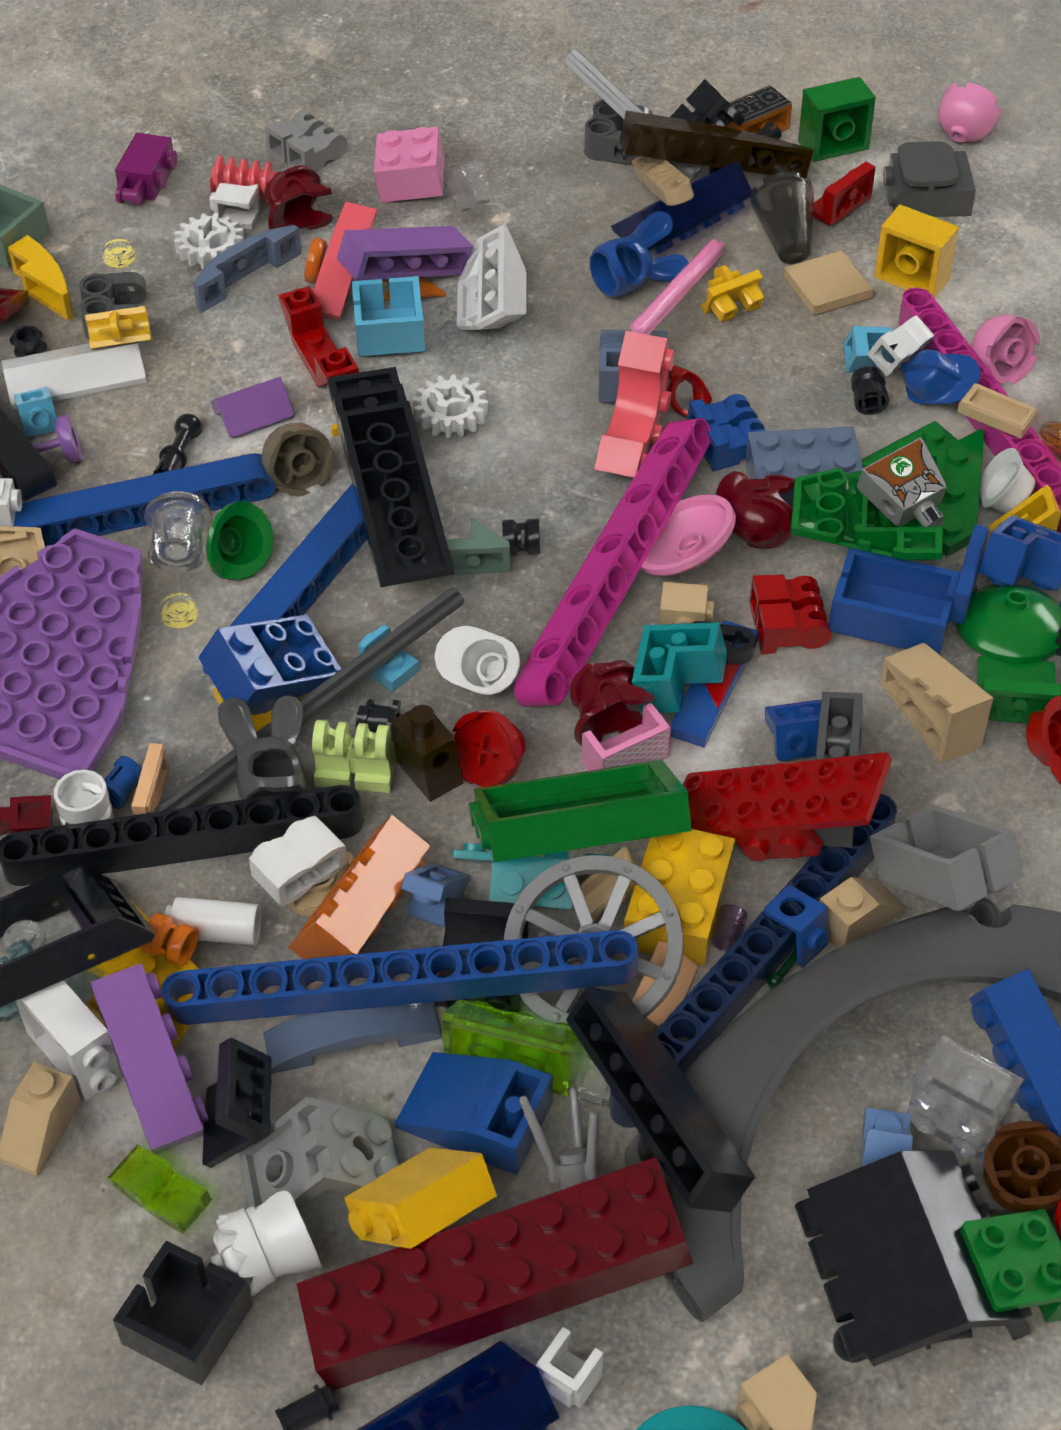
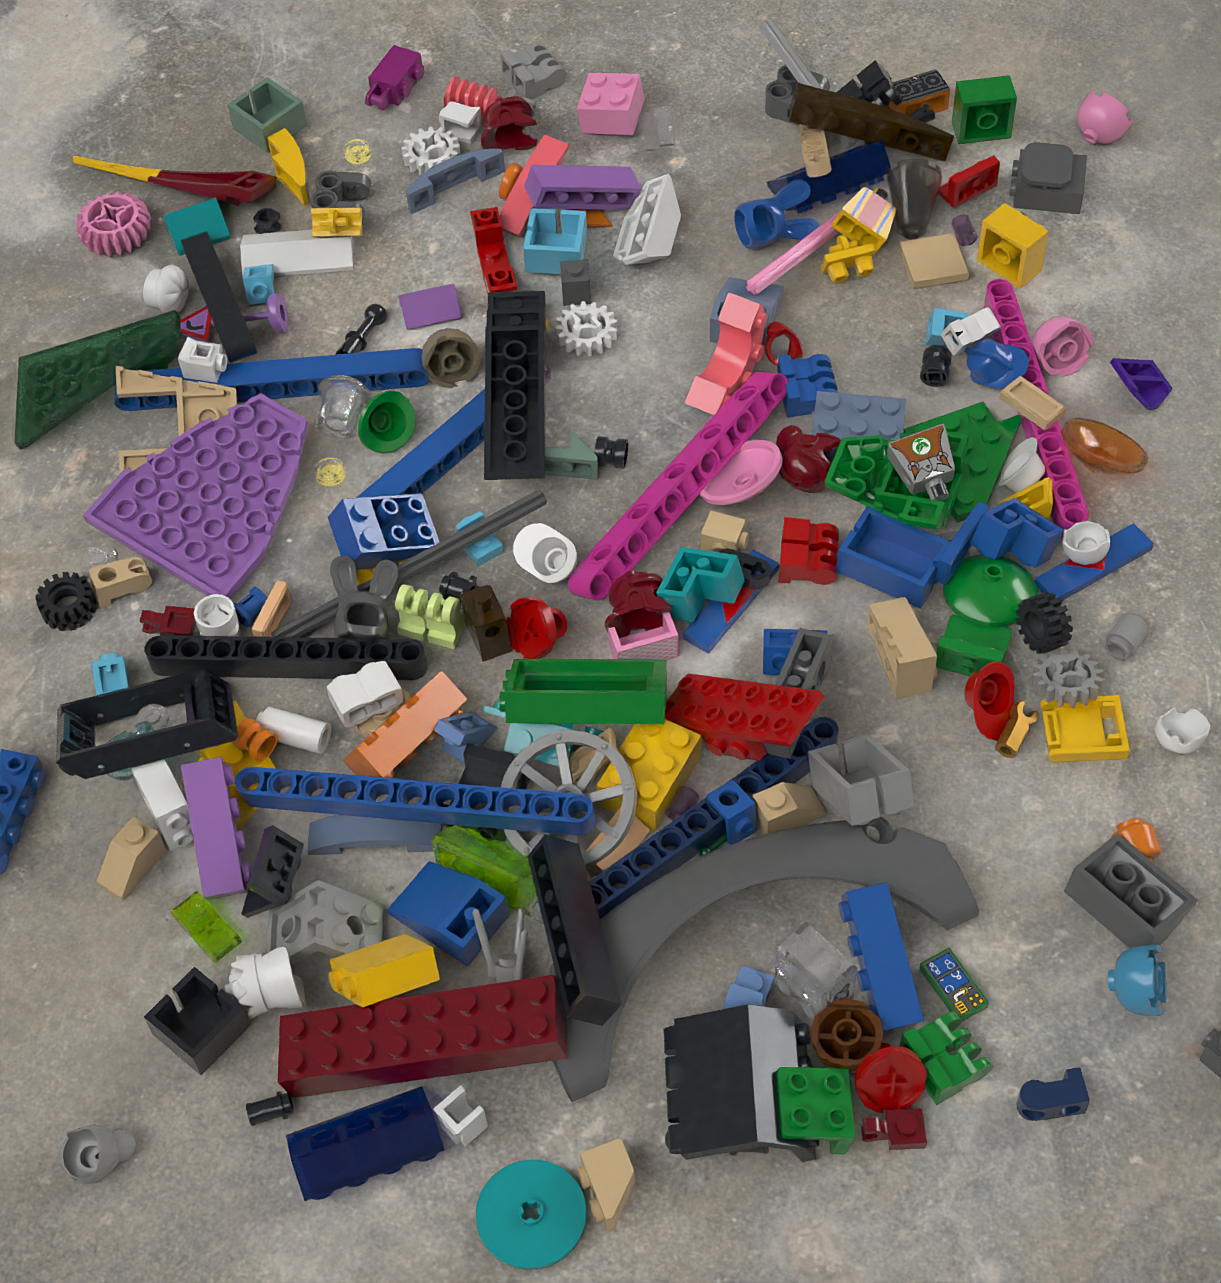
camera: 15 degrees right, 5 degrees up
none -> dark grey brick [560,260,591,306]
none -> yellow torso [830,187,896,256]
none -> clear purple hinge [951,214,978,246]

